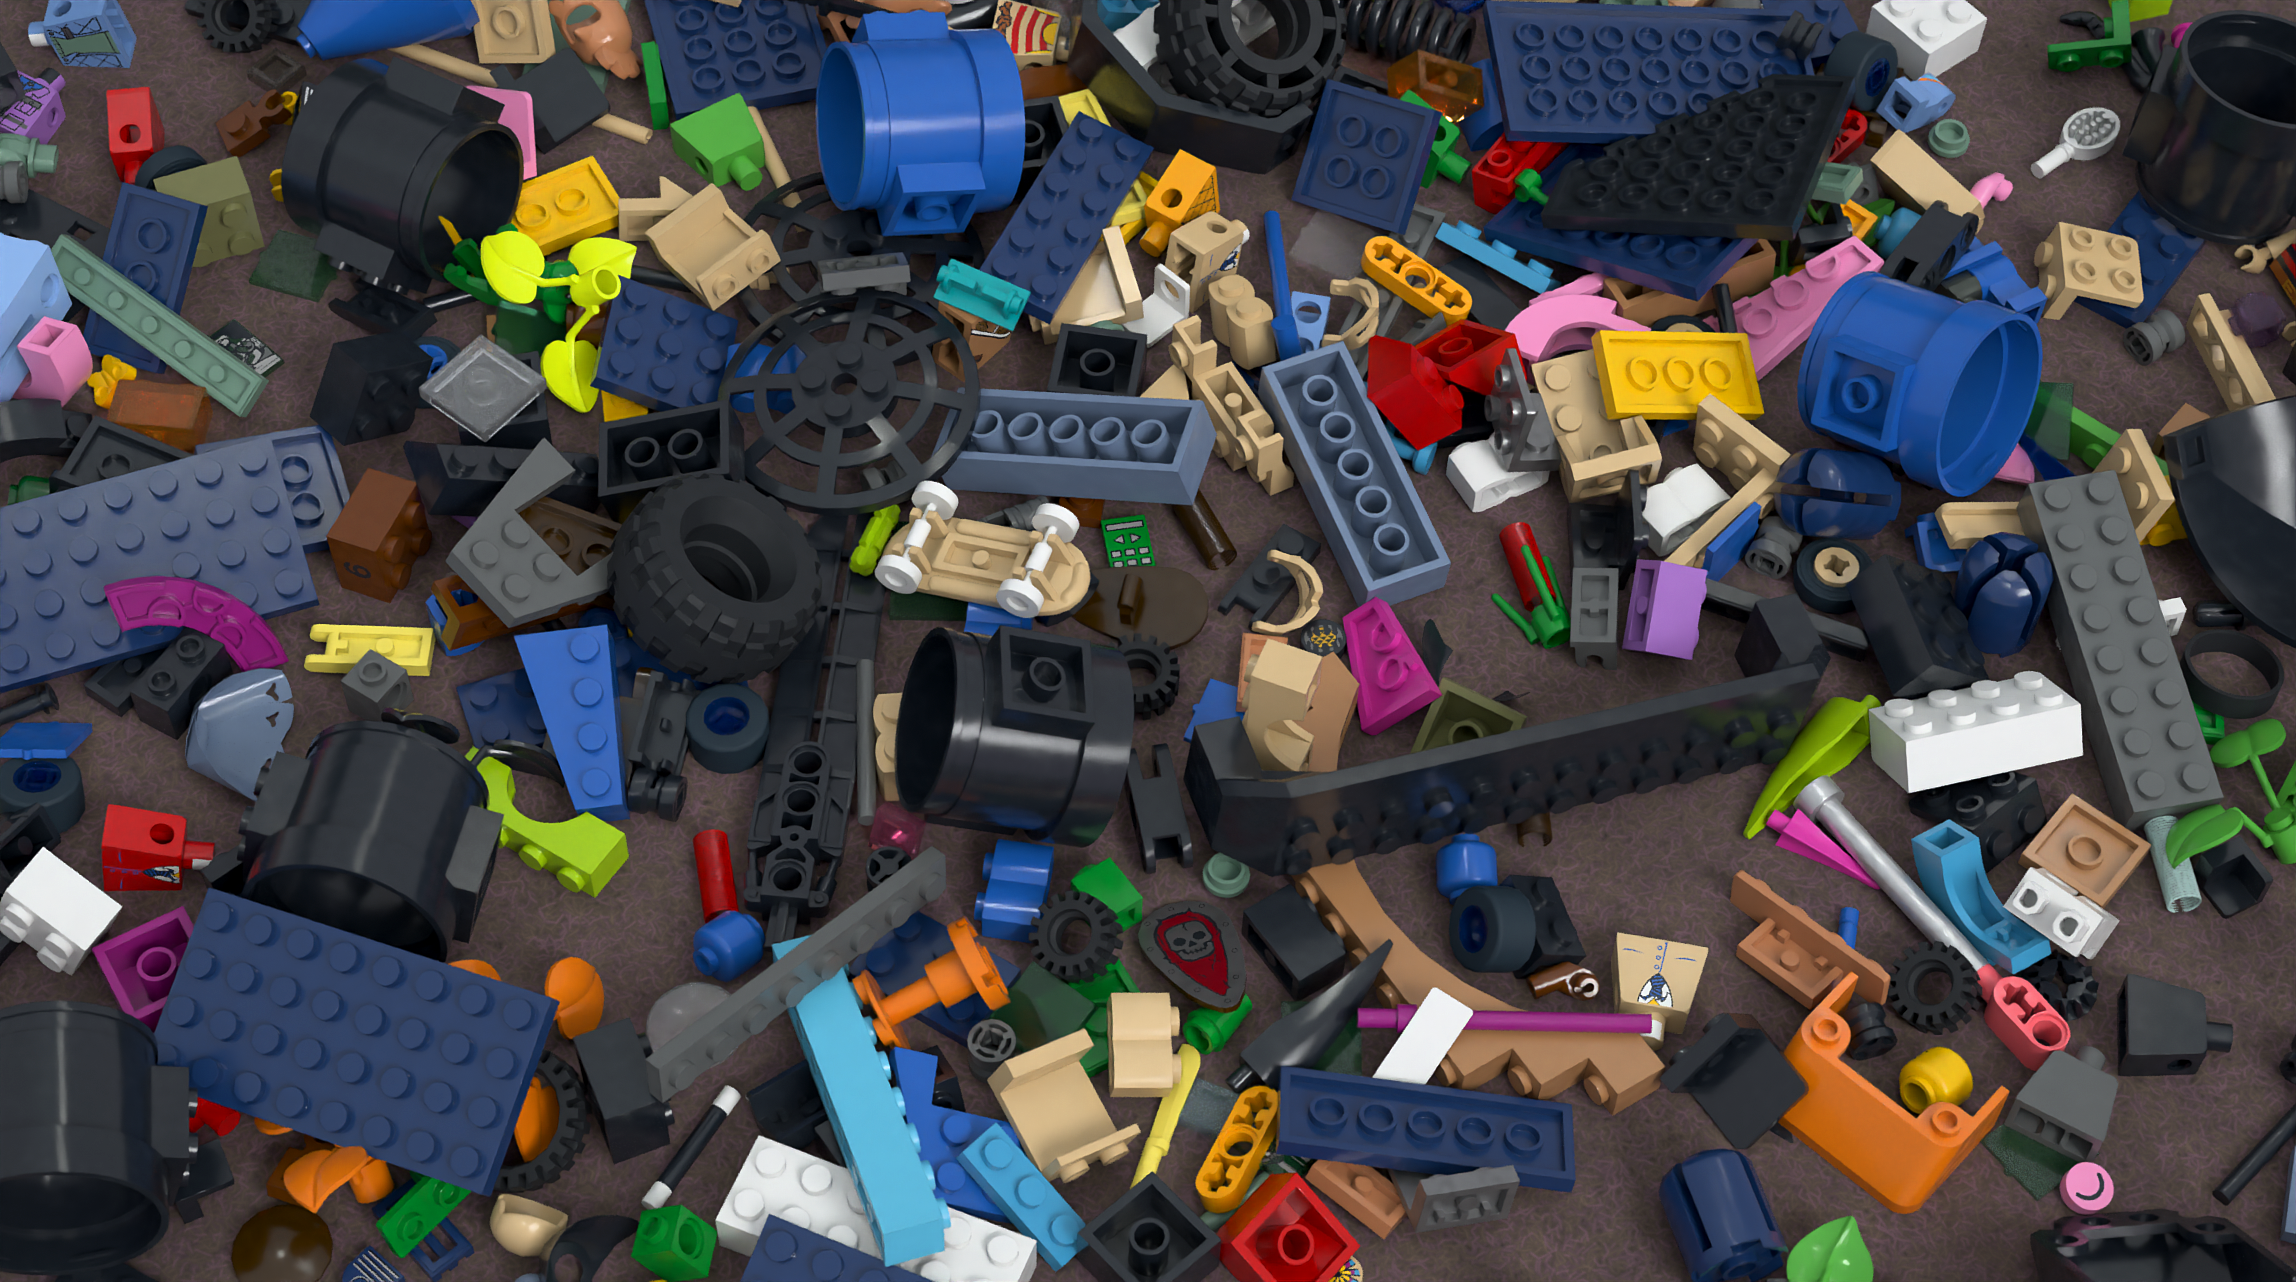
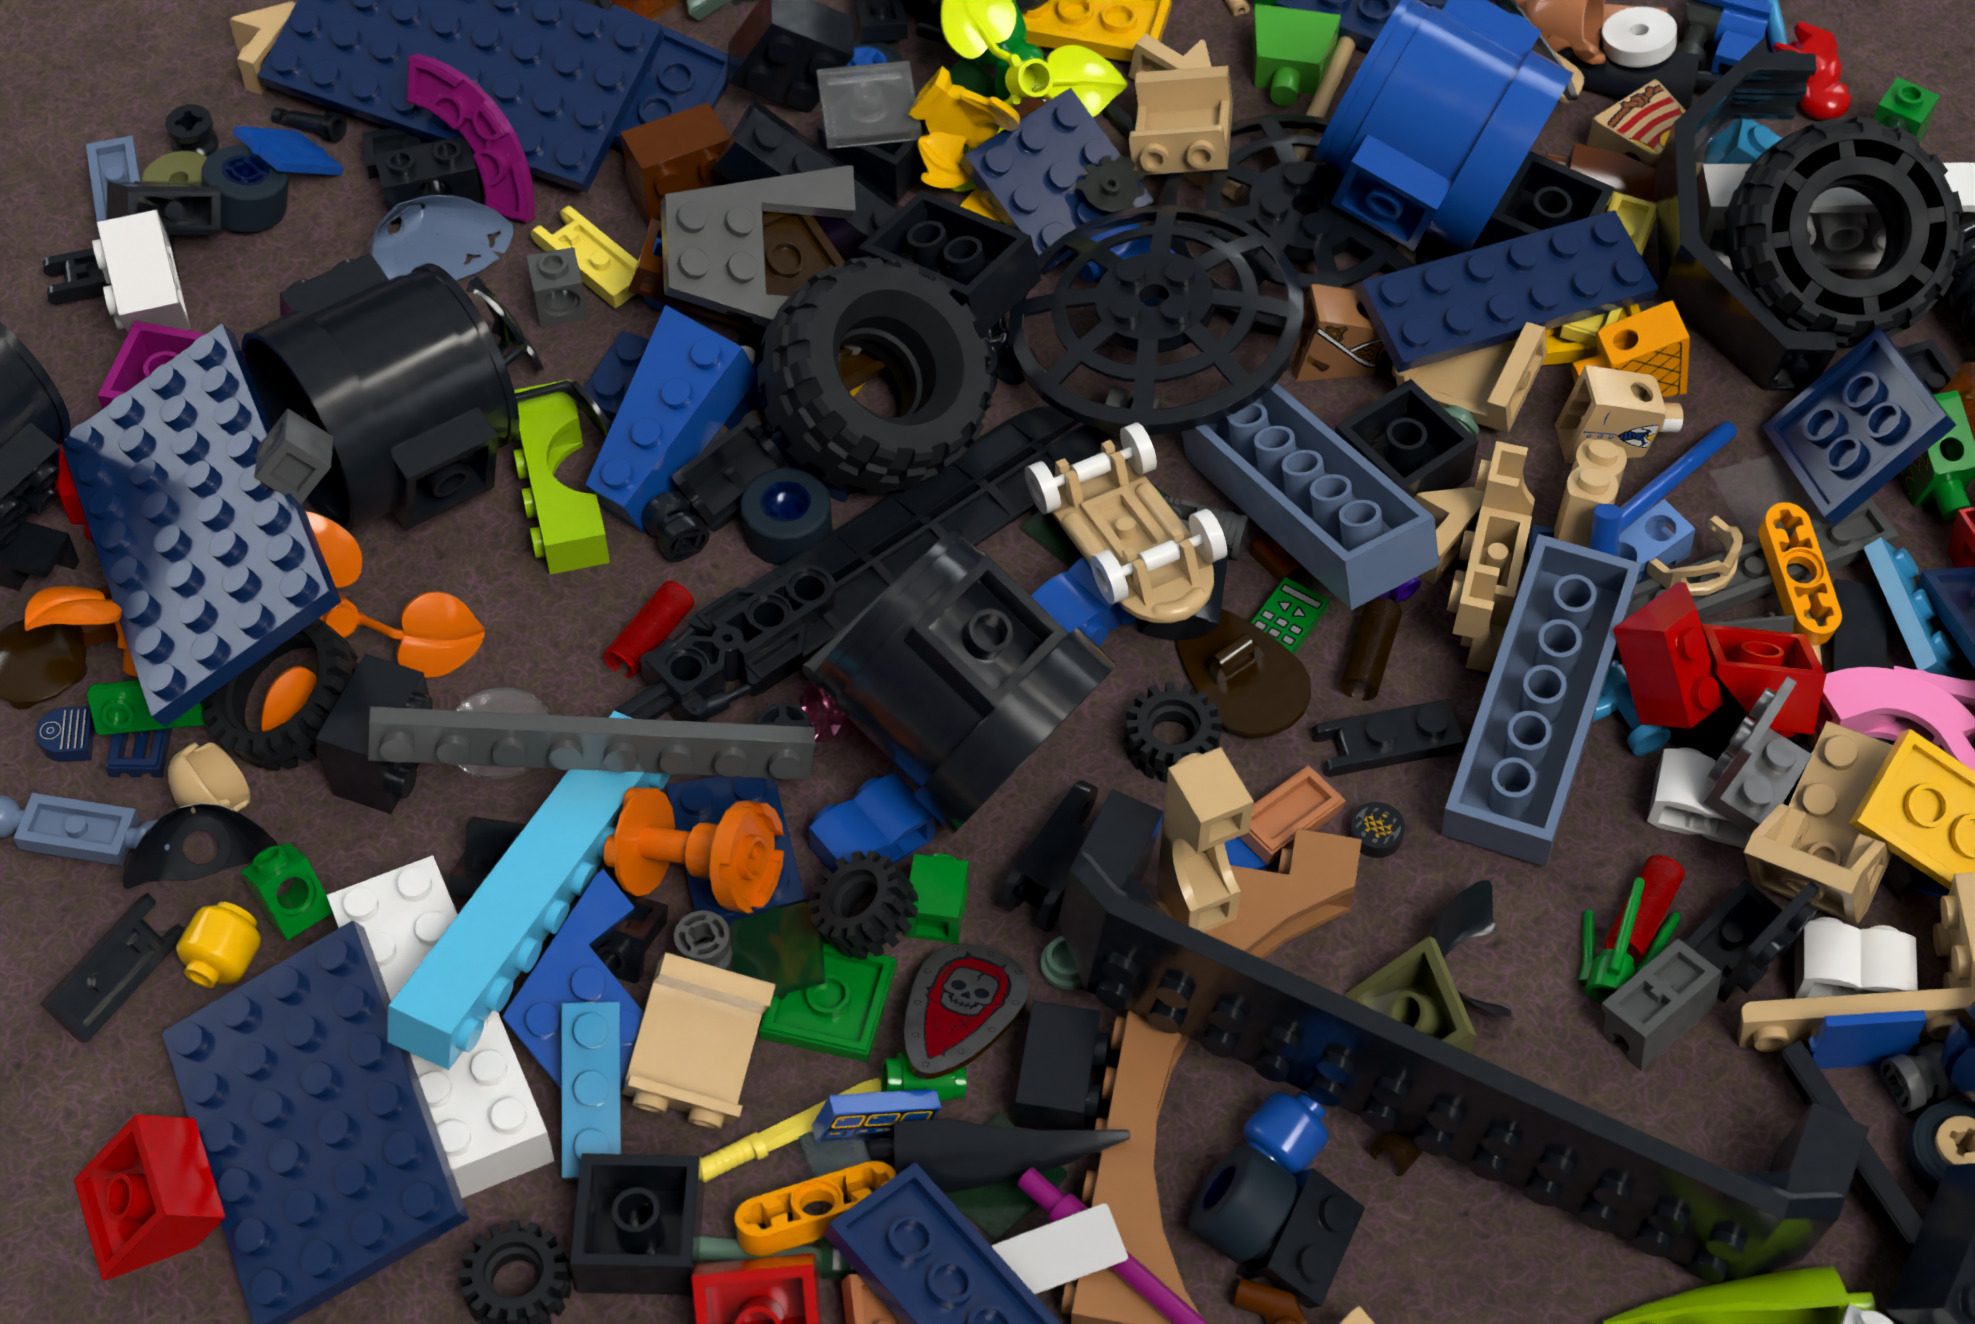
camera: 45 degrees right, 0 degrees up
red torso [101,804,215,891] -> none
black bar [641,1086,741,1210] -> none
blue head [693,910,765,982] -> none
dark grey bracket [817,252,910,303] -> none
lime axle [849,504,901,576] -> none
teal hinge [933,258,1031,332] -> none
tan brick [1107,993,1181,1097] -> none
white bracket [1120,264,1190,347] -> none
tan helmet [1252,550,1323,636] -> none
dark pink wing [1343,597,1442,735] -> none
medium lavender brick [1622,559,1707,660] -> none
none -> dark grey brick [254,409,333,504]
none -> tile [812,1089,941,1143]
none -> yellow animal [908,66,1020,188]
none -> pearl dark grey piece [1076,156,1145,213]

